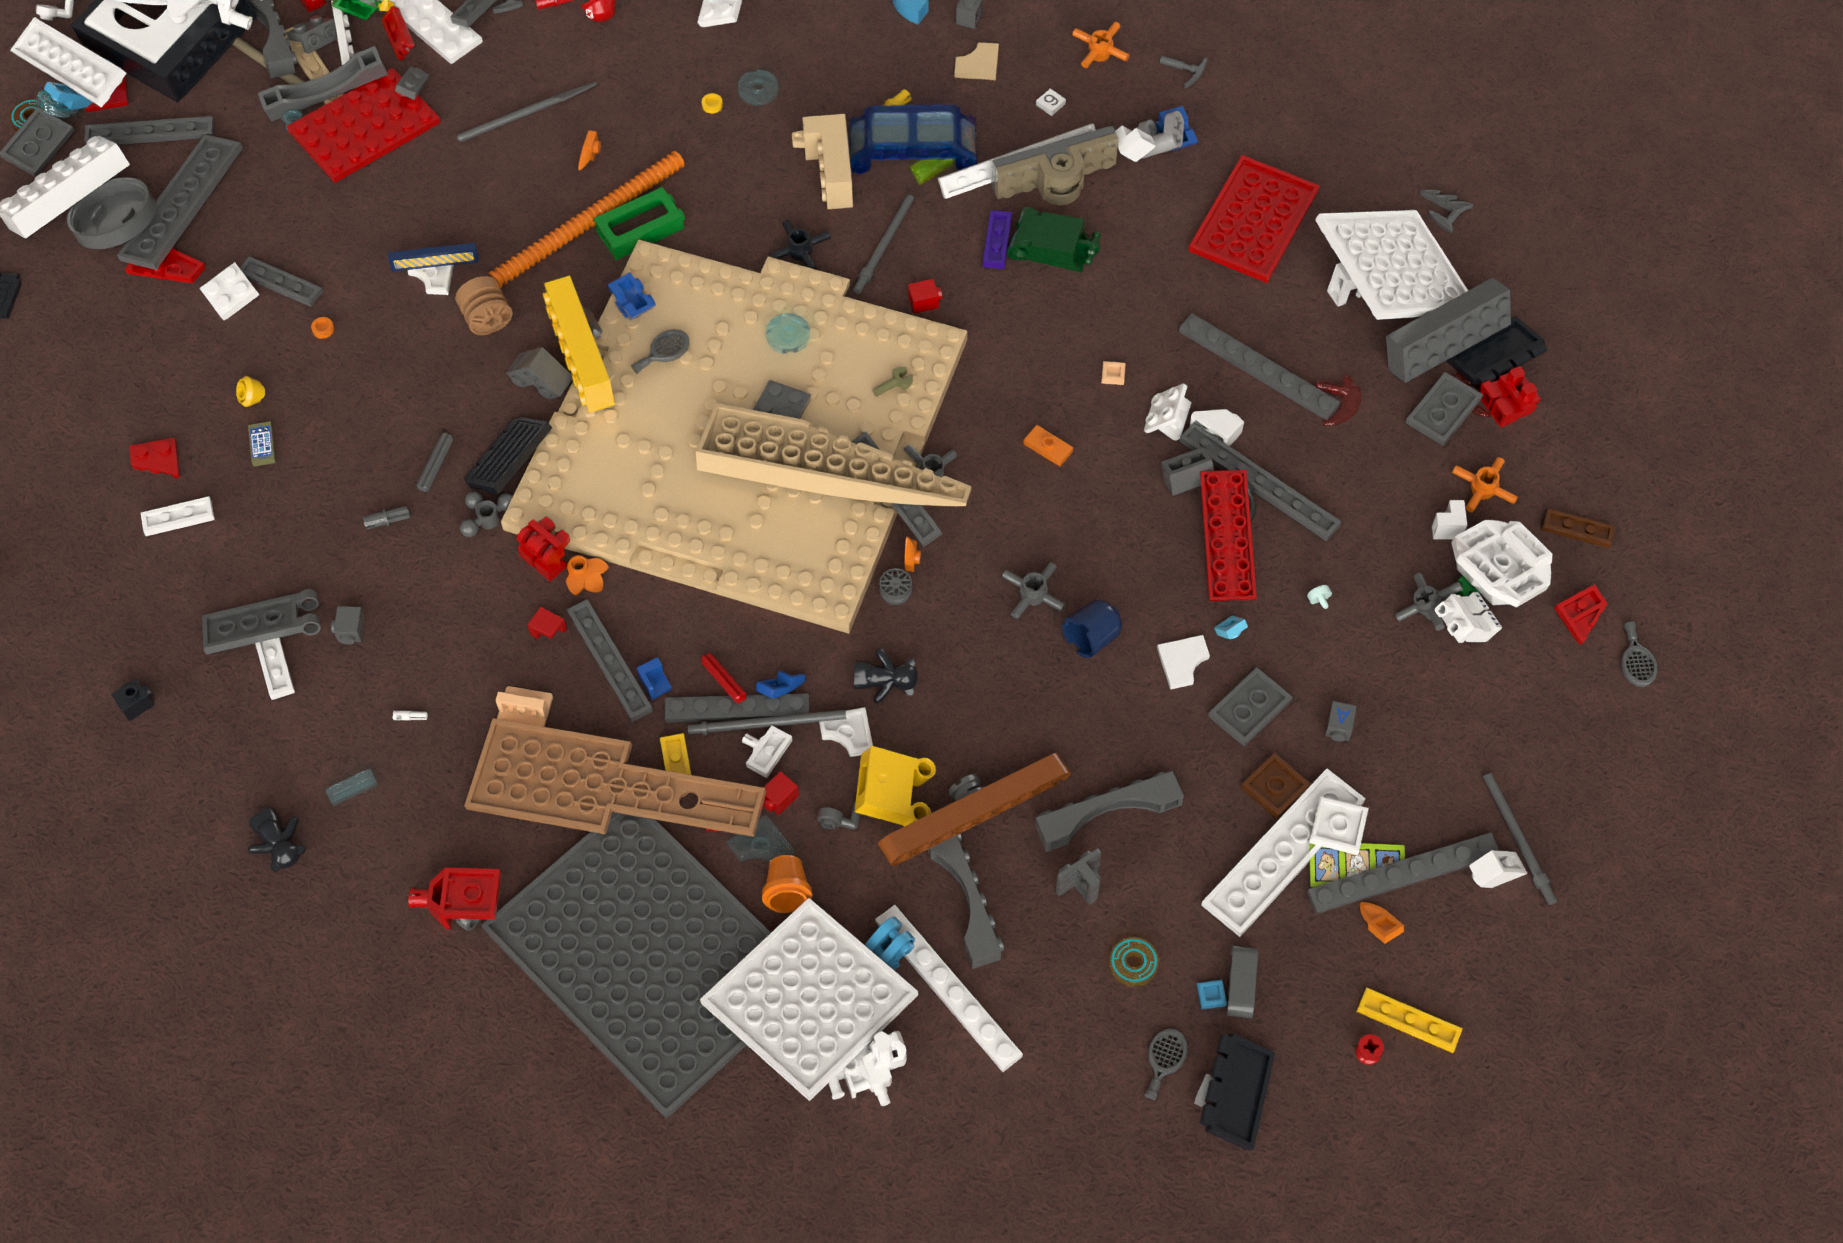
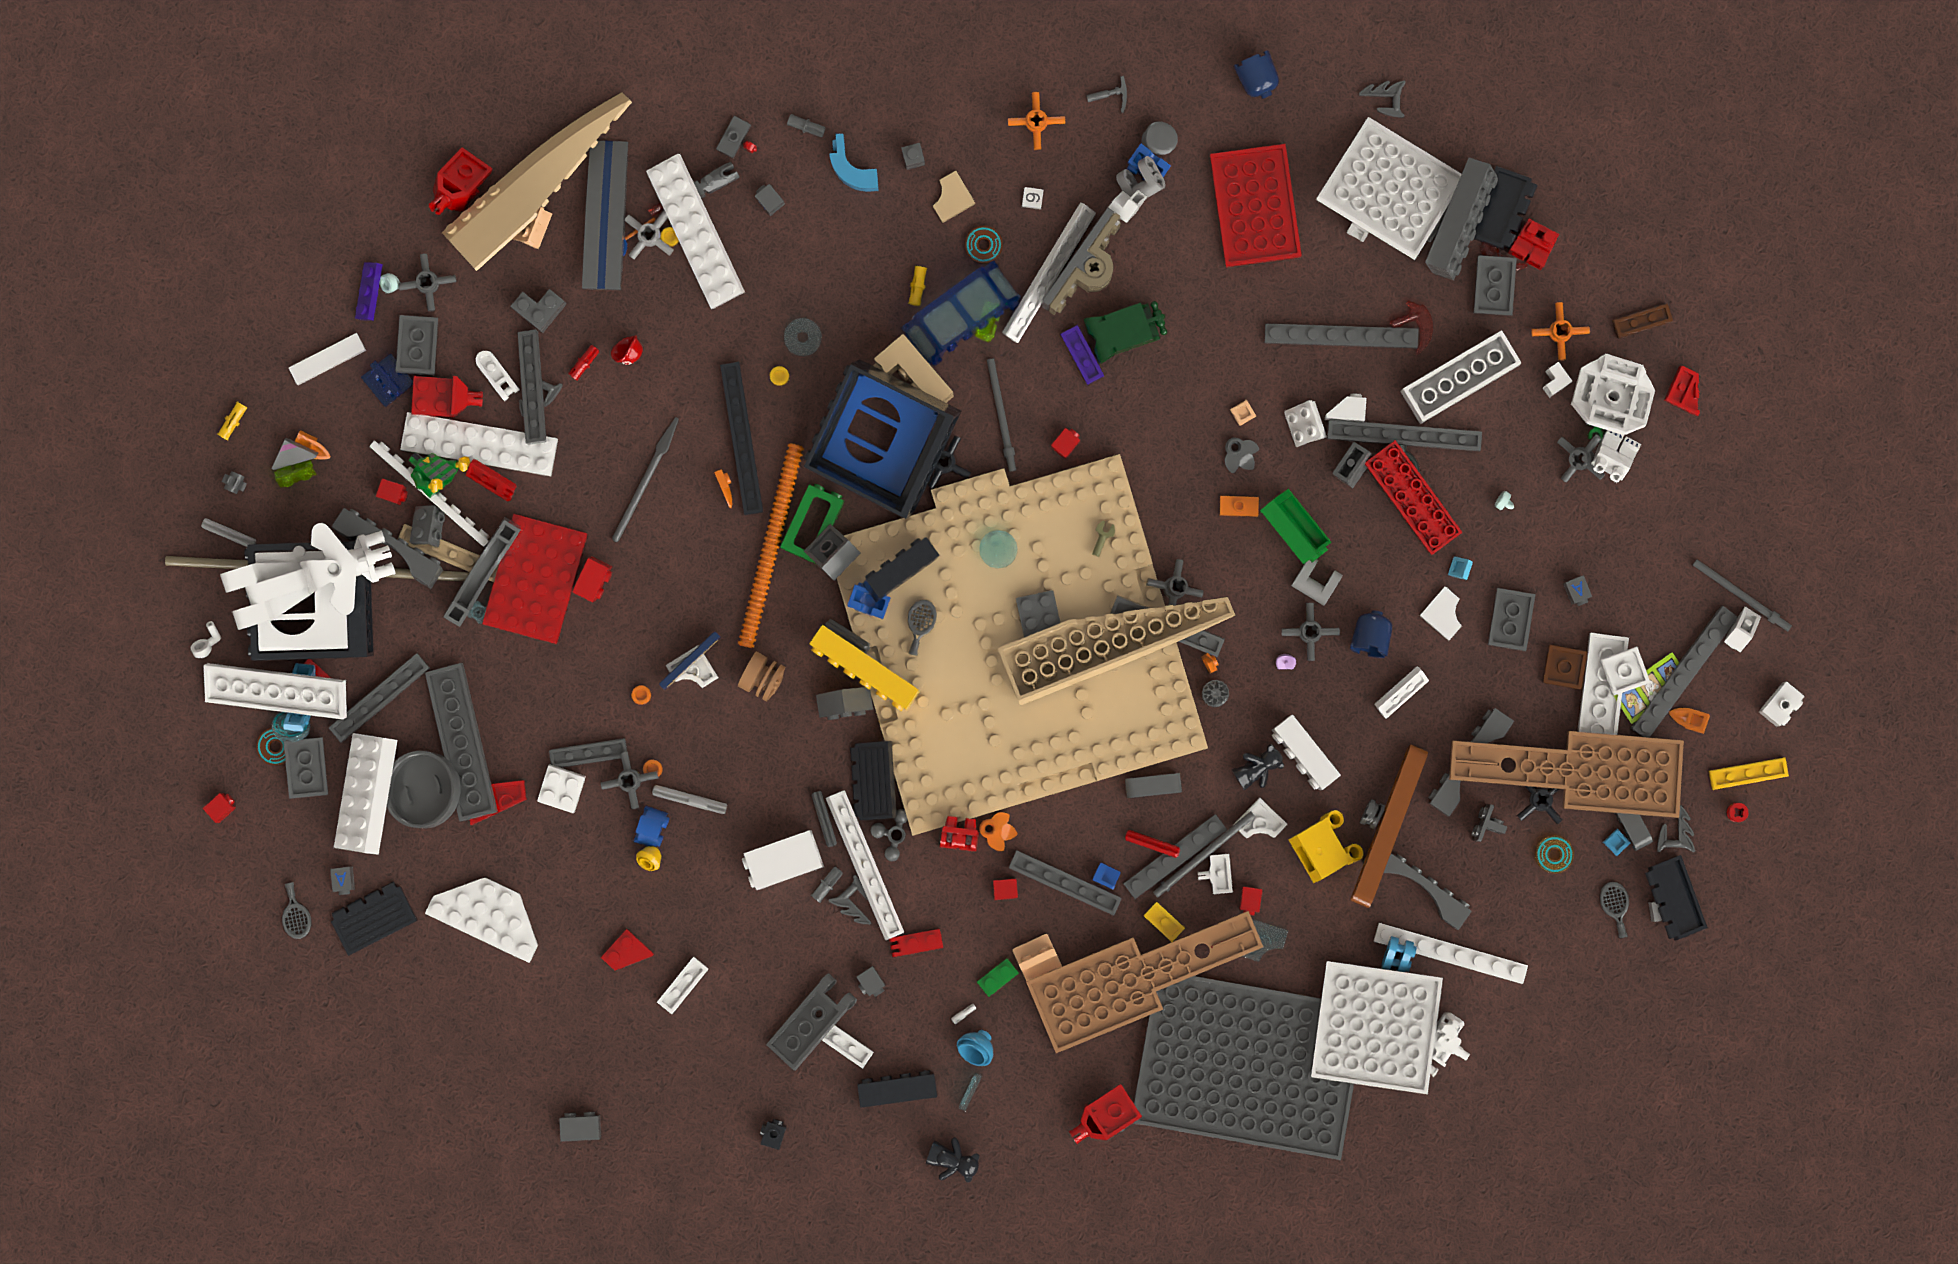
camera: 30 degrees left, 25 degrees up
tile [248,421,276,467] -> none
dark grey plate [395,66,430,100] -> none
blue slope [755,670,806,699] -> none
orange piece [762,855,812,913] -> none
dark grey plate [817,801,861,830] -> none
dark grey piece [1621,622,1658,687] -> none
none -> white plate [425,878,538,963]
none -> red brick [572,556,613,602]
none -> dark grey bar [601,751,659,809]
none -> orange tile [631,685,651,705]
none -> blue cylinder [634,806,670,847]
none -> light grey axle [652,785,727,814]
none -> black plate [720,362,764,516]
none -> white brick [742,830,824,890]
none -> door [804,359,962,519]
none -> dark grey slope [804,524,861,580]
none -> white plate [826,790,904,940]
none -> dark grey piece [829,875,871,925]
none -> black brick [857,1070,938,1108]
none -> black brick [862,537,940,602]
none -> red hinge [889,929,943,957]
none -> dark azure piece [957,1030,993,1066]
none -> reddish brown tile [965,226,1003,264]
none -> green plate [977,958,1019,997]
none -> dark grey beam [1125,773,1182,798]
none -> dark grey piece [1142,121,1178,155]
none -> dark grey plate [1224,438,1259,473]
none -> dark blue cylinder [1233,50,1279,99]
none -> green piece [1260,489,1331,564]
none -> white brick [1272,715,1341,790]
none -> lavender piece [1276,654,1296,669]
none -> light grey connector [1291,559,1343,606]
none -> white plate [1374,666,1429,719]
none -> white brick [1400,330,1521,424]
none -> medium nougat piece [1449,731,1684,818]
none -> black bar [1517,786,1563,824]
none -> dark grey piece [1657,806,1695,852]
none -> white brick [1759,682,1804,727]

